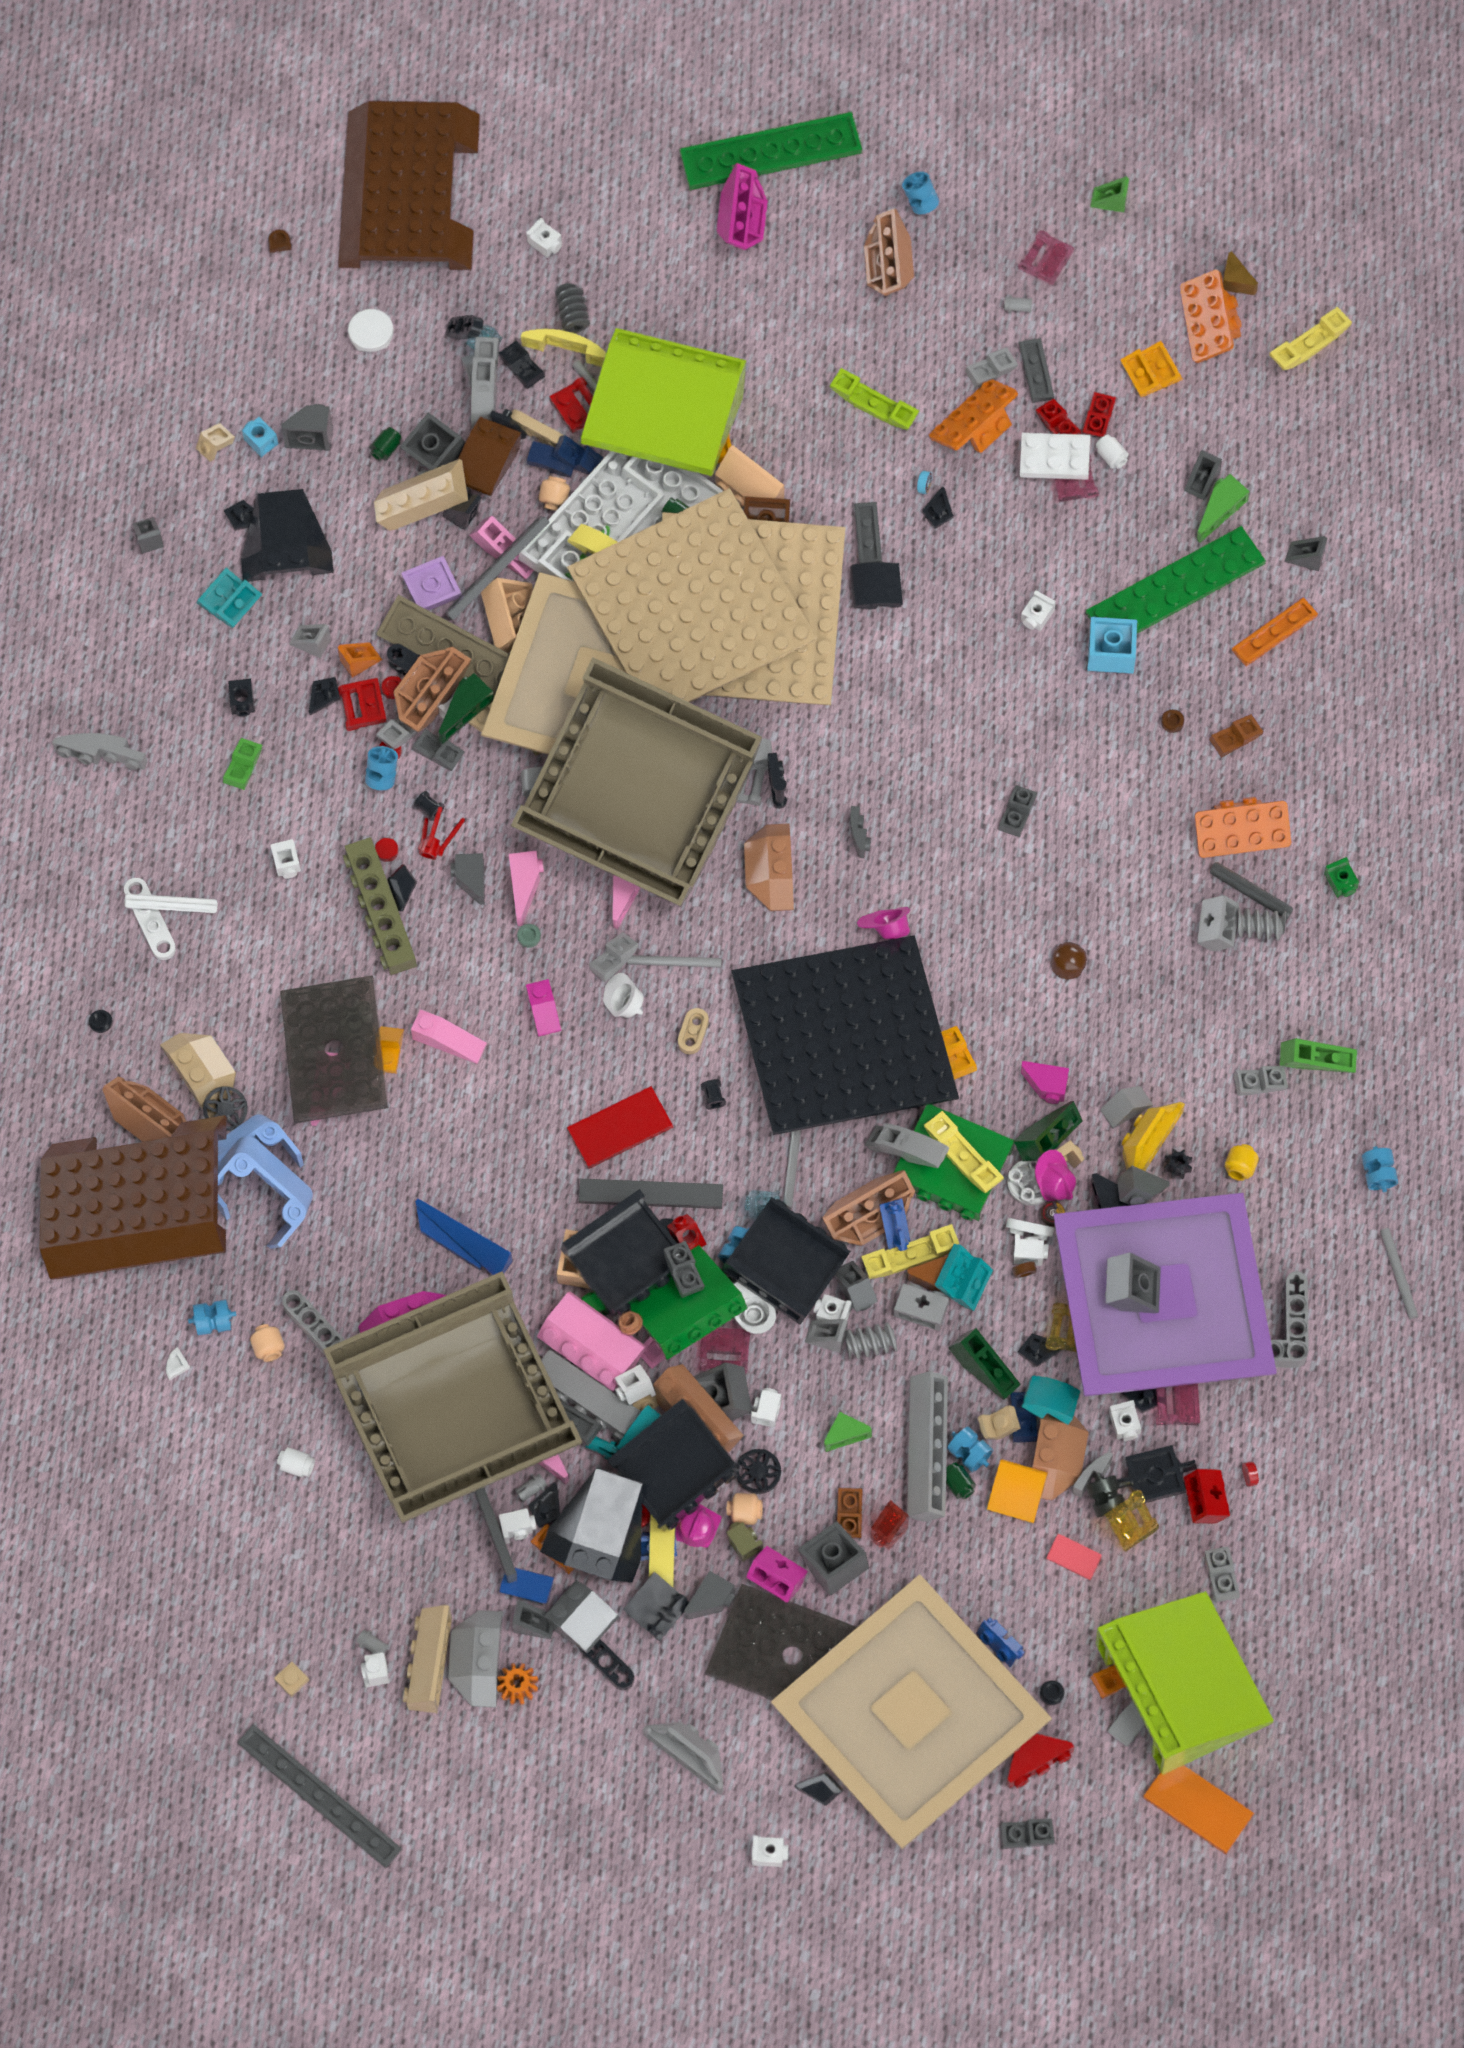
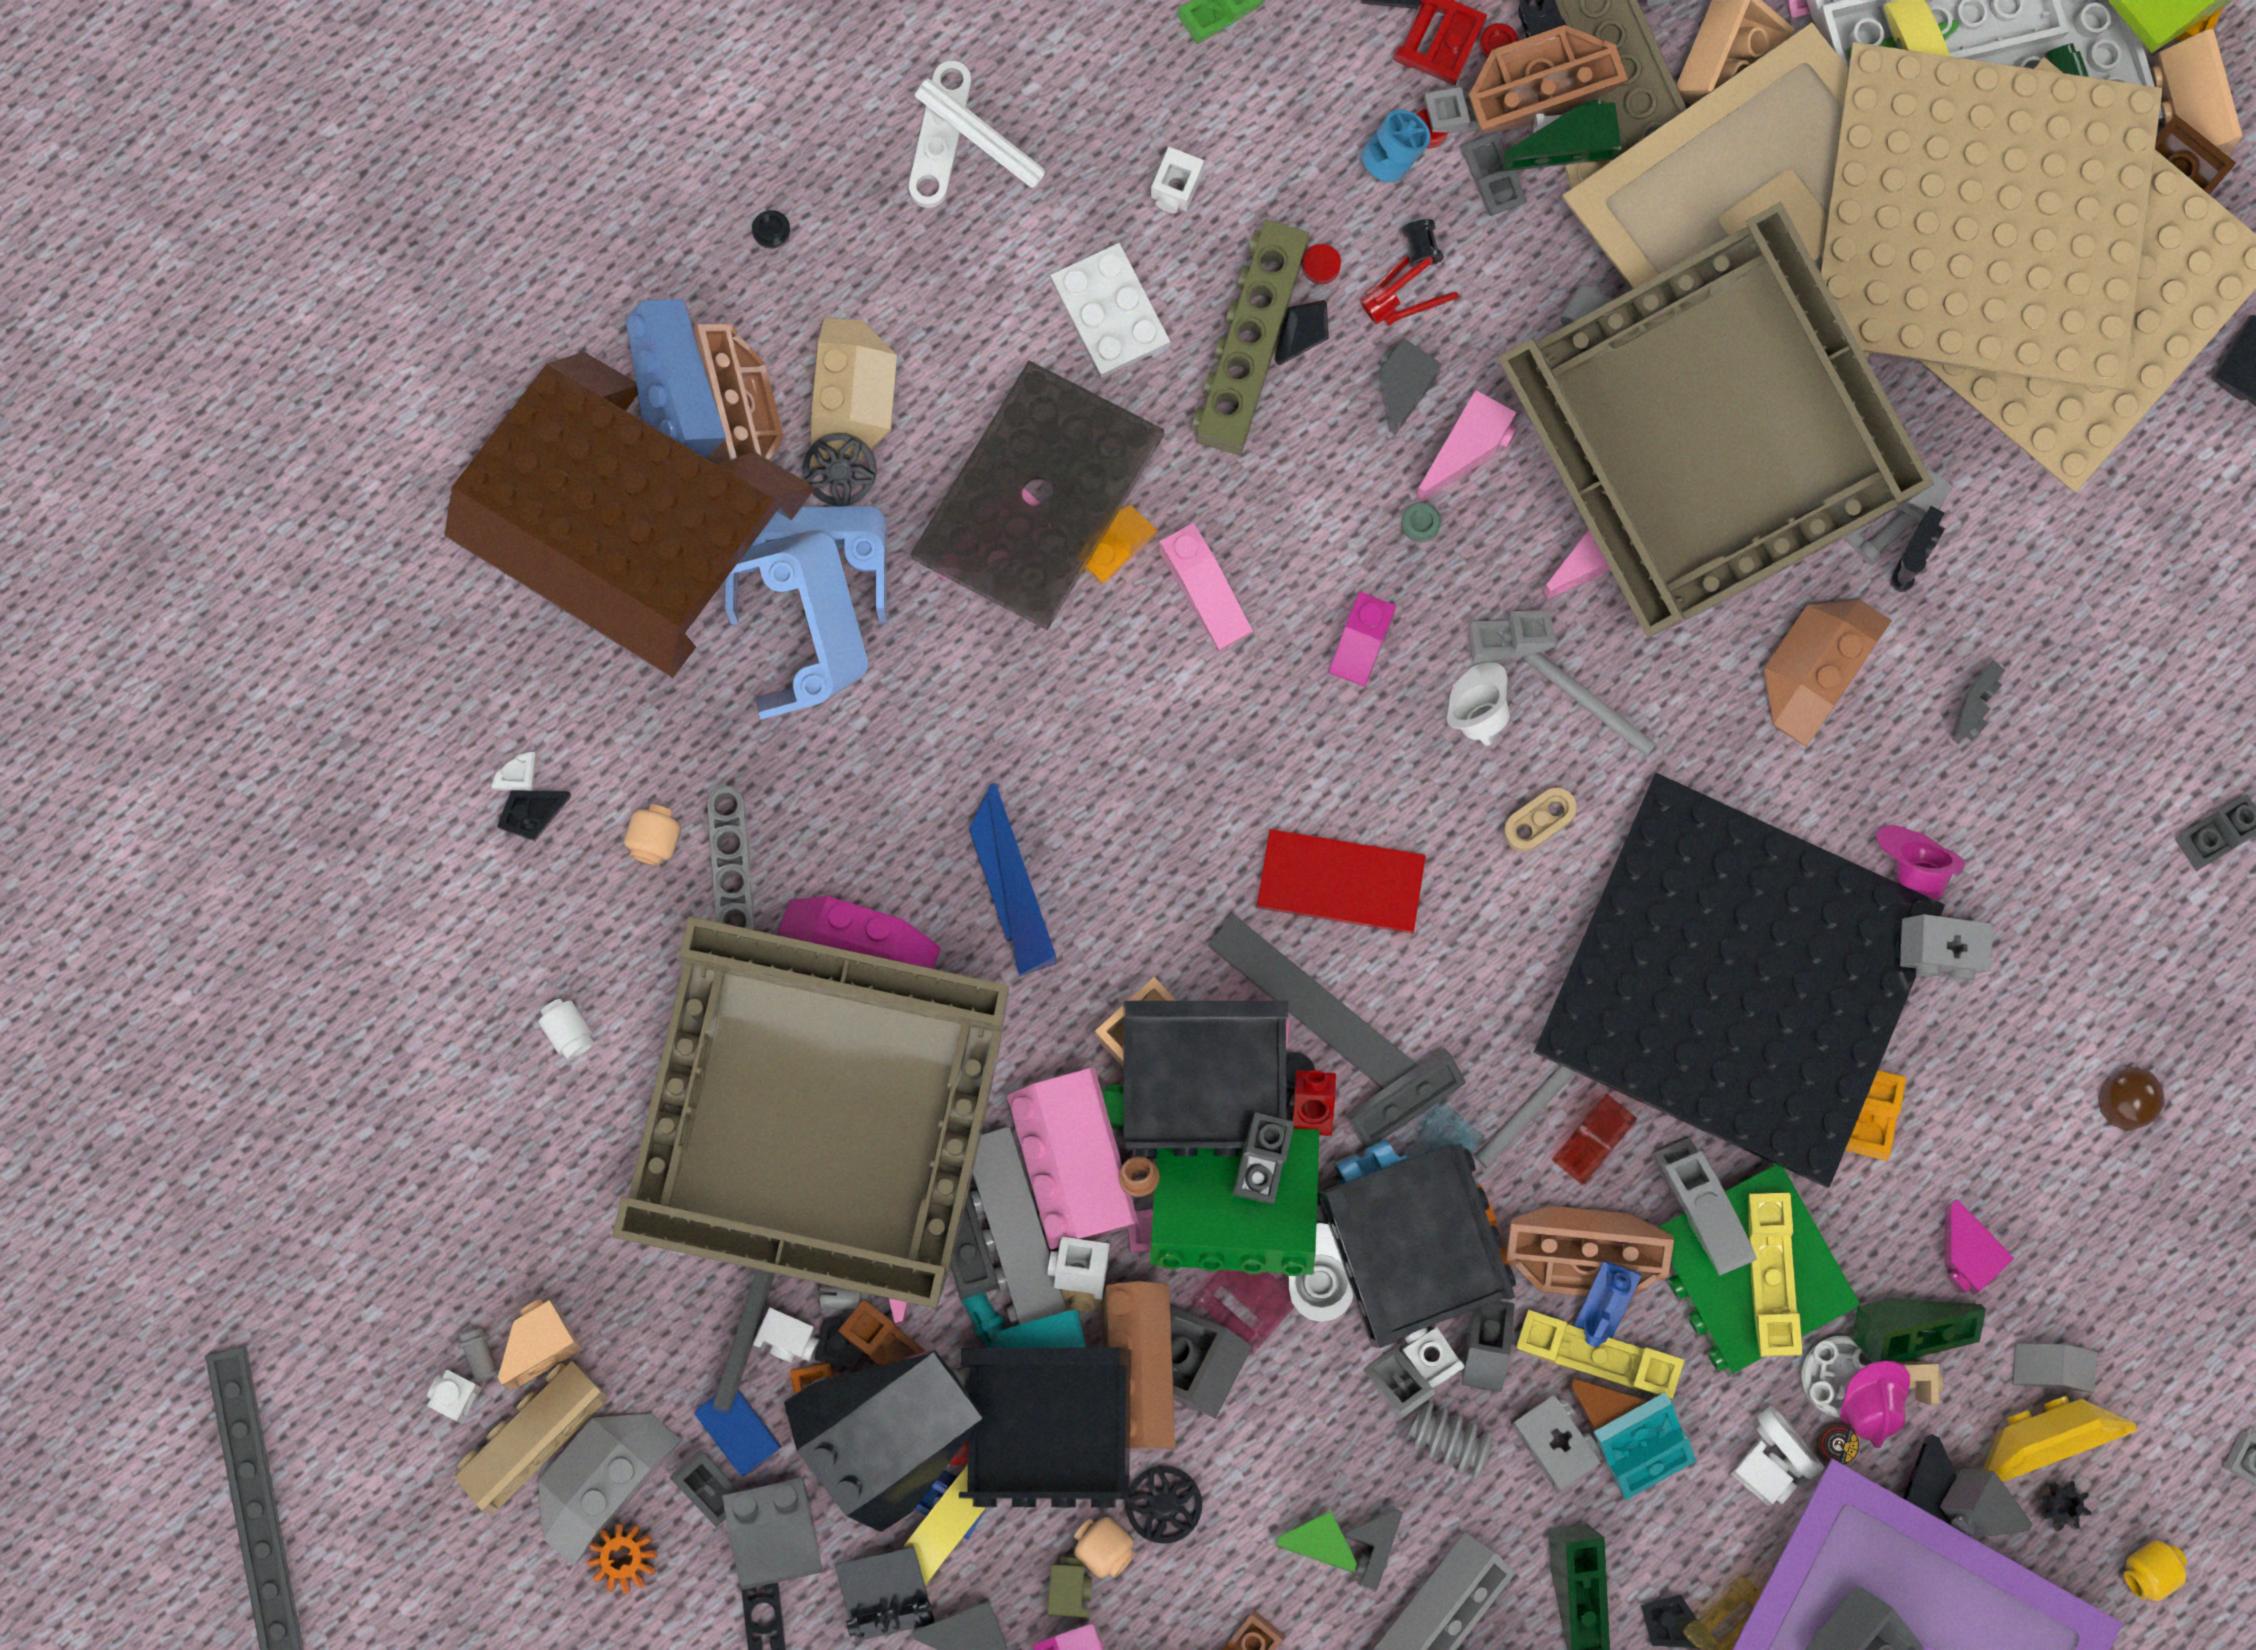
camera: 35 degrees right, 10 degrees up
dark azure wheel [188,1299,237,1336] -> none
tan plate [274,1662,309,1697] -> none
dark pink piece [675,1504,721,1548] -> none
black bush [701,1079,726,1110] -> none
white brick [751,1388,781,1428] -> none
reddish brown tile [1012,1262,1037,1278] -> none
none -> black piece [497,790,571,842]
none -> light nougat slope [498,1299,583,1391]
none -> medium blue wedge [626,299,726,459]
none -> dark orange slope [838,1299,925,1366]
none -> white plate [1050,243,1171,378]
none -> dark grey slope [1343,1509,1403,1592]
none -> dark grey tile [1346,1048,1466,1148]
none -> clear red slope [1552,1093,1638,1186]
none -> light grey brick [1900,914,1992,981]

